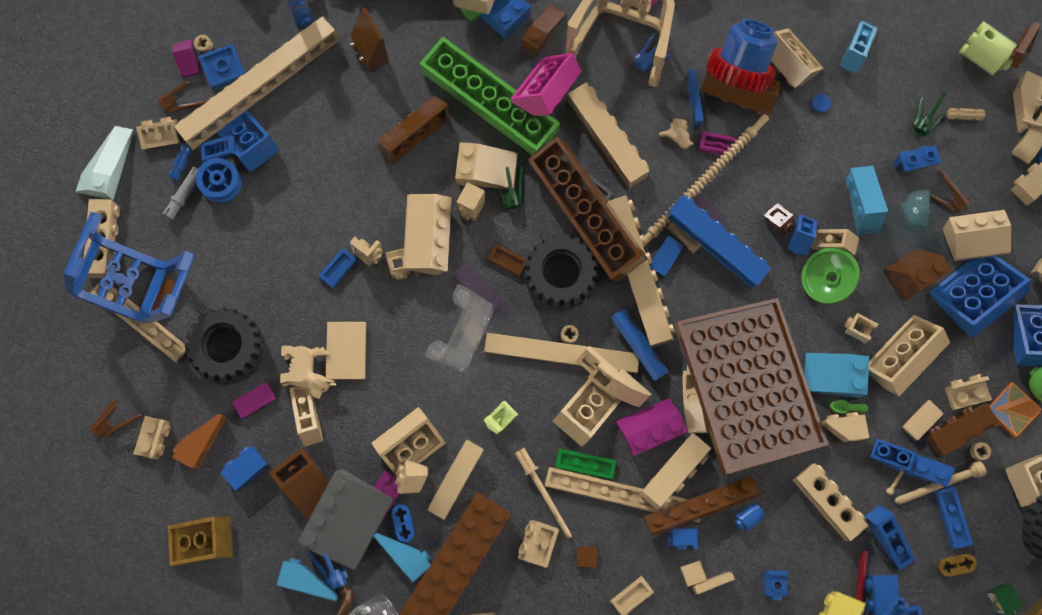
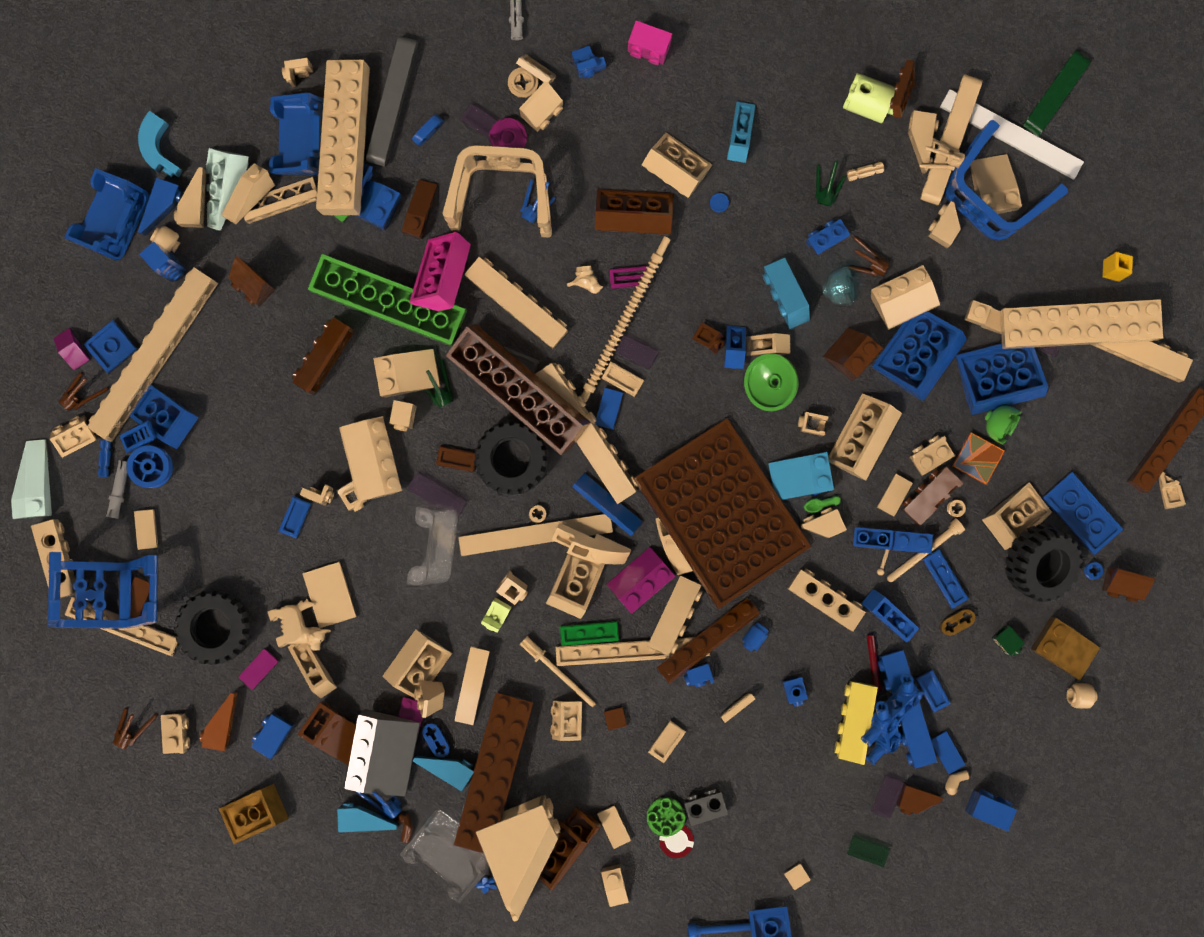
camera: 15 degrees left, 10 degrees up
tan bush [194,35,213,53] -> none
blue brick [665,195,771,288] -> none
tan tile [680,561,707,587] -> none
blue tile [686,69,704,128] -> none
blue piece [706,19,778,93] -> none
none -> tan tile [134,509,158,550]
none -> tan brick [496,571,528,605]

